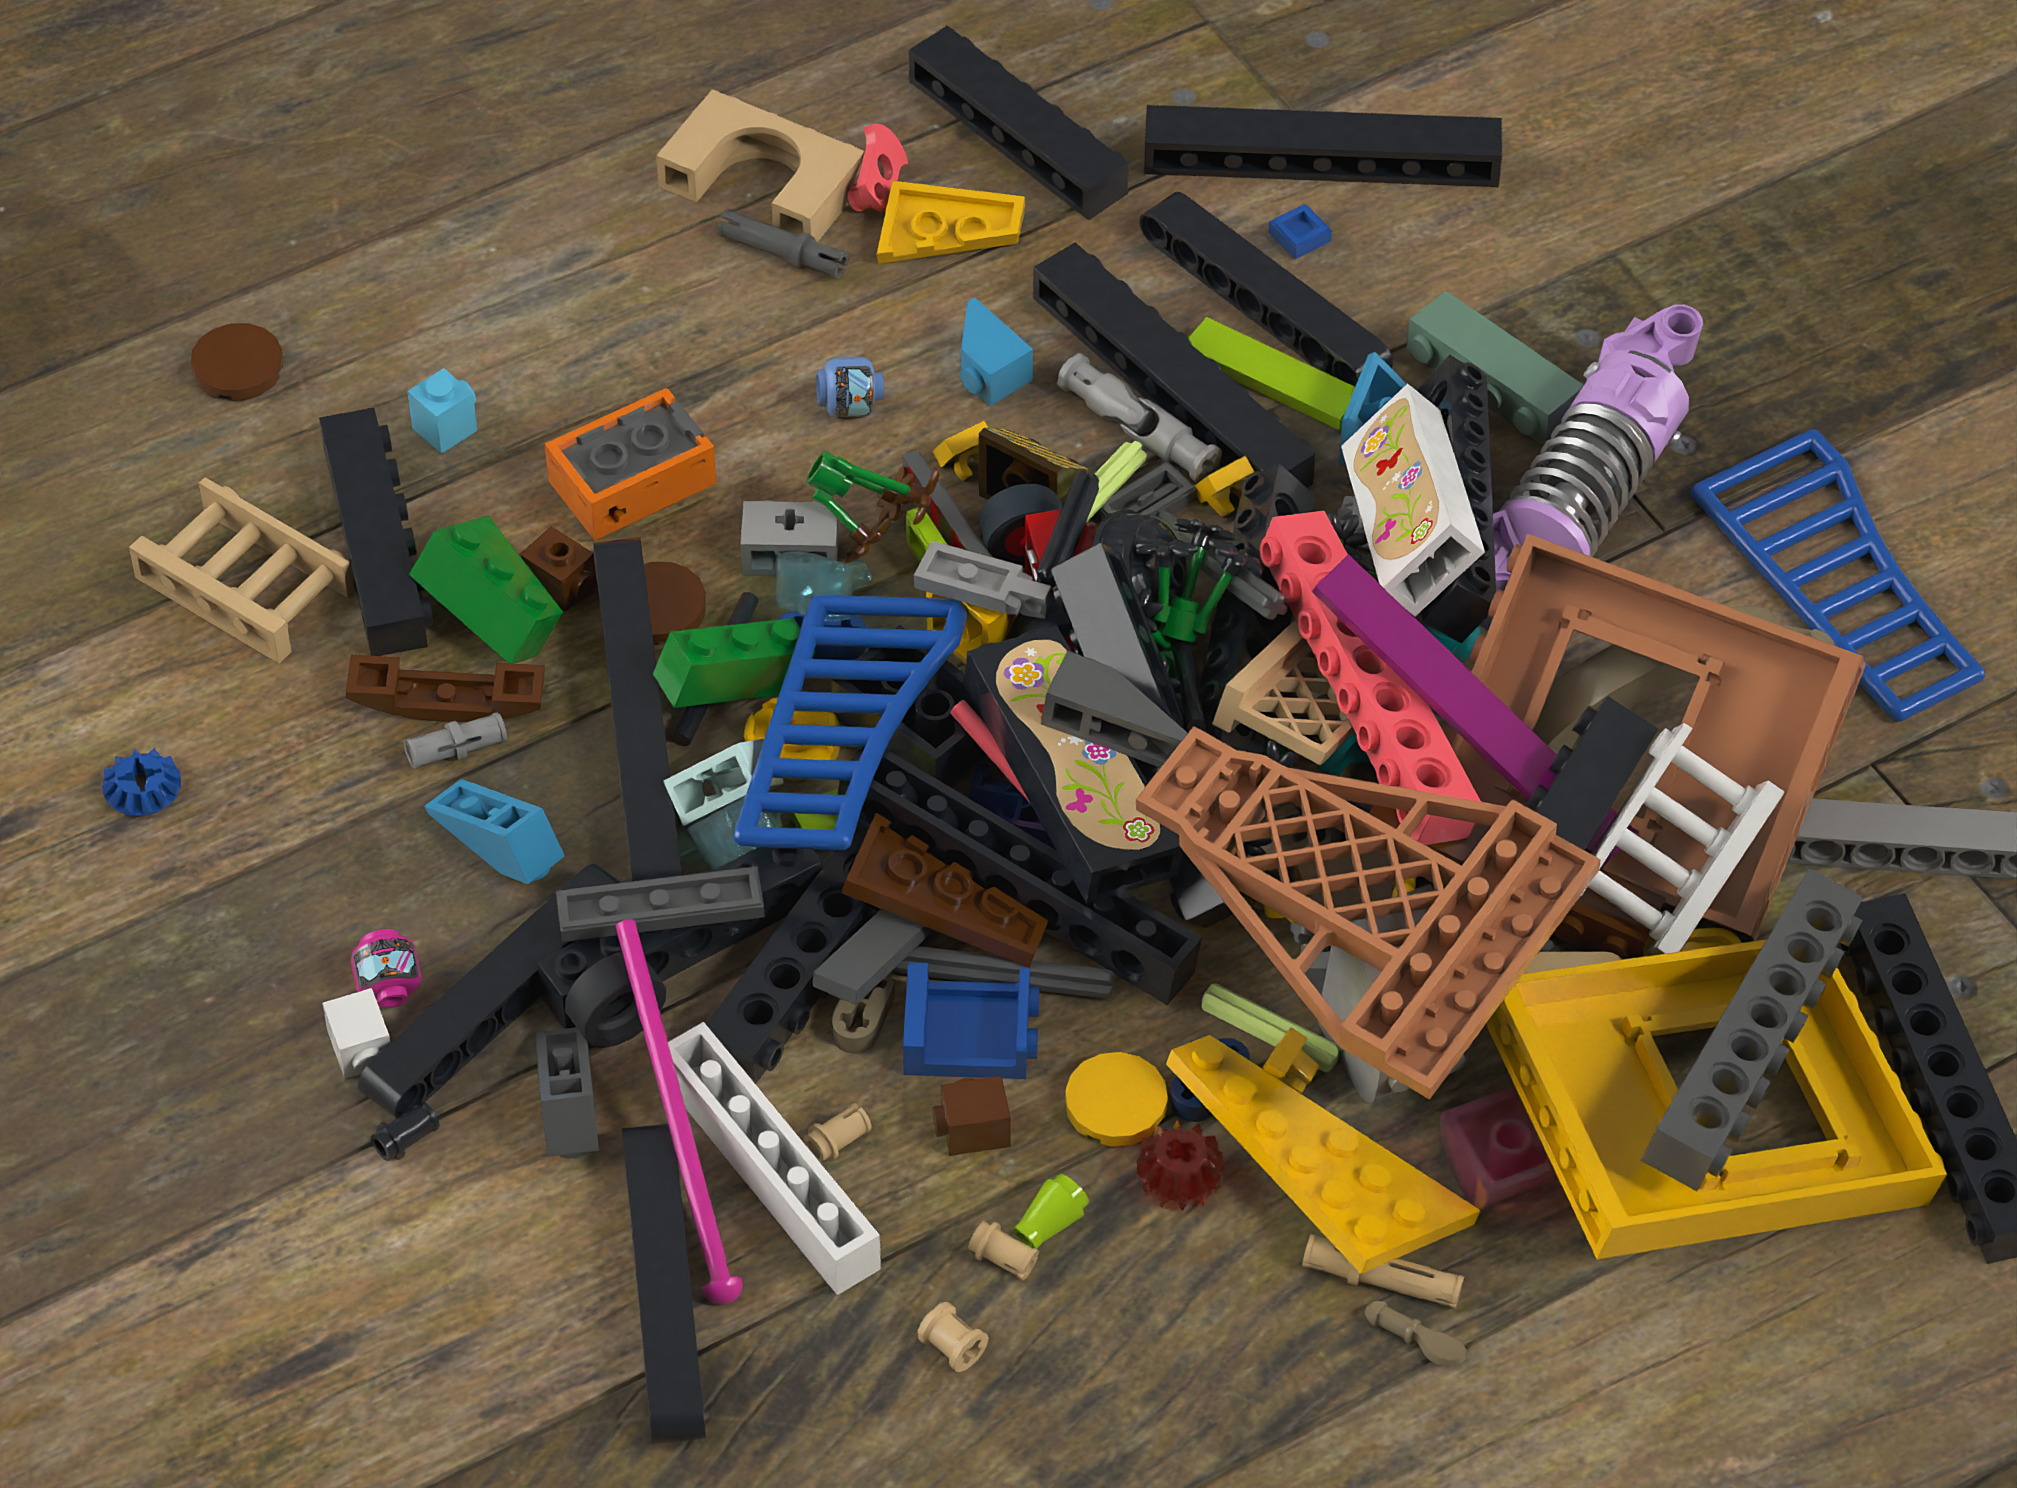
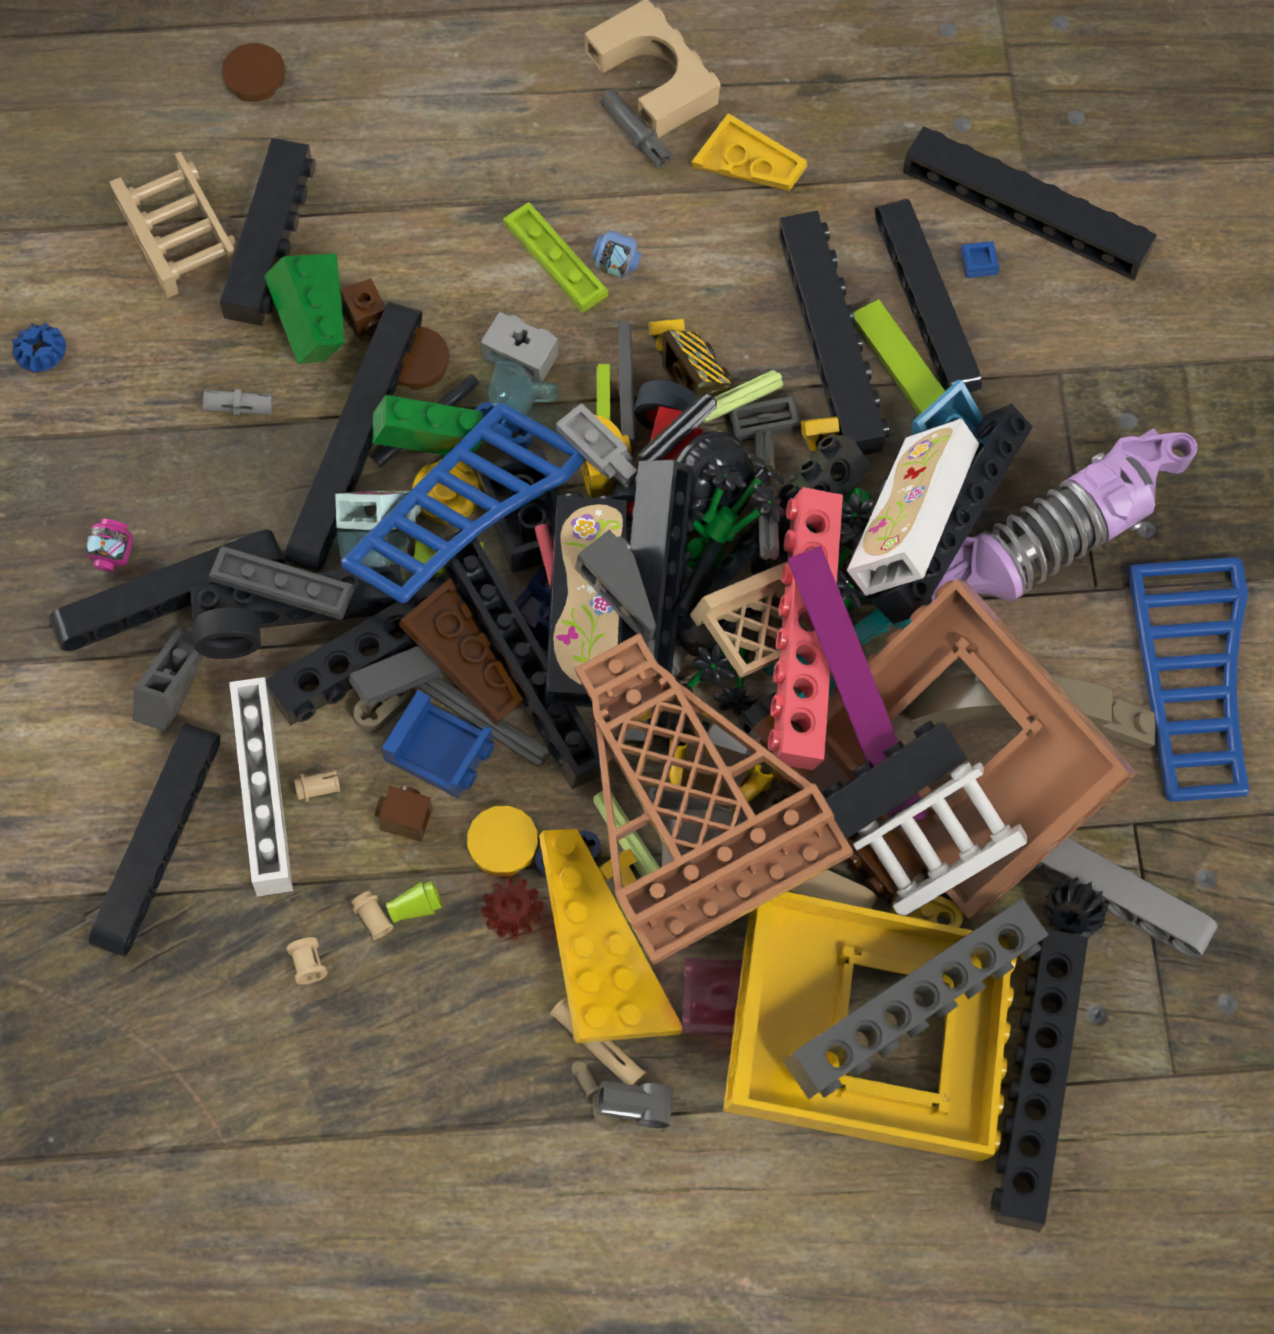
camera: 25 degrees right, 15 degrees up
white brick [323,988,390,1079] -> none
reddish brown slope [346,655,545,722] -> none
black pin [371,1101,440,1161] -> none
medium azure brick [407,368,478,454] -> none
dark azure slope [424,779,565,884] -> none
piece [544,387,717,541] -> none
dark pink bar [615,919,743,1305] -> none
plant [806,450,939,564] -> none
coral piece [848,124,909,212] -> none
black brick [908,25,1128,220] -> none
dark azure slope [960,297,1033,406] -> none
light grey piece [1057,353,1222,483] -> none
sand green brick [1406,291,1584,446] -> none
none -> lime tile [503,202,608,313]
none -> dark grey piece [596,1081,673,1128]
none -> black gear [1043,877,1108,939]

